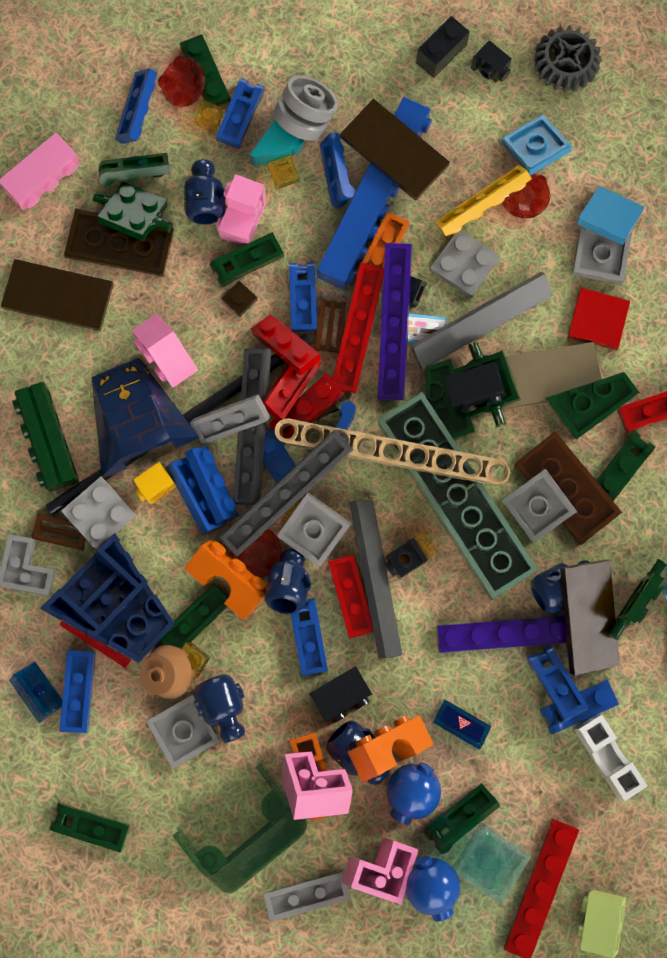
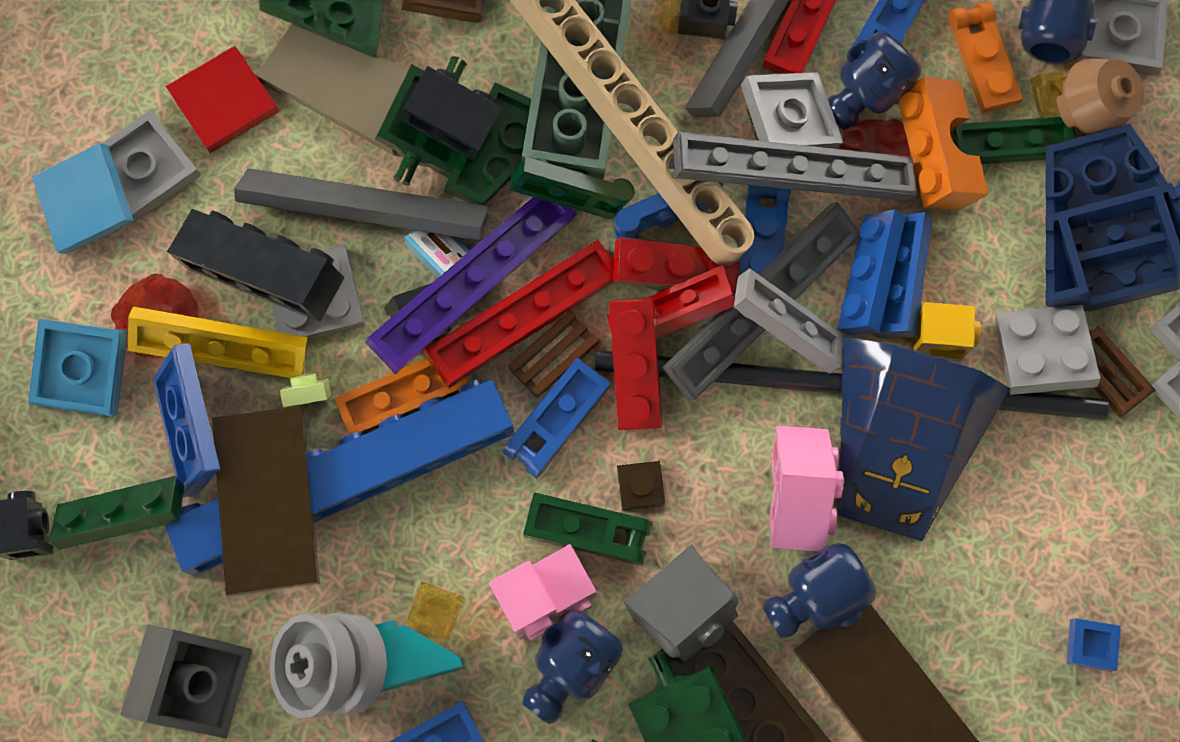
camera: 140 degrees left, 5 degrees down
dark green brick [12,382,80,492] -> none
blue plate [319,132,355,209] -> none
black brick [416,16,470,78] -> none
none -> dark green plate [49,476,185,550]
none -> dark grey slope [120,624,252,739]
none -> blue tile [153,344,220,498]
none -> black brick [167,209,345,322]
none -> yellowish green plate [280,373,331,408]
none -> dark green plate [510,157,635,219]
none -> dark grey torso [624,544,738,663]
none -> dark blue piece [763,543,877,638]
none -> orange plate [948,1,1023,114]

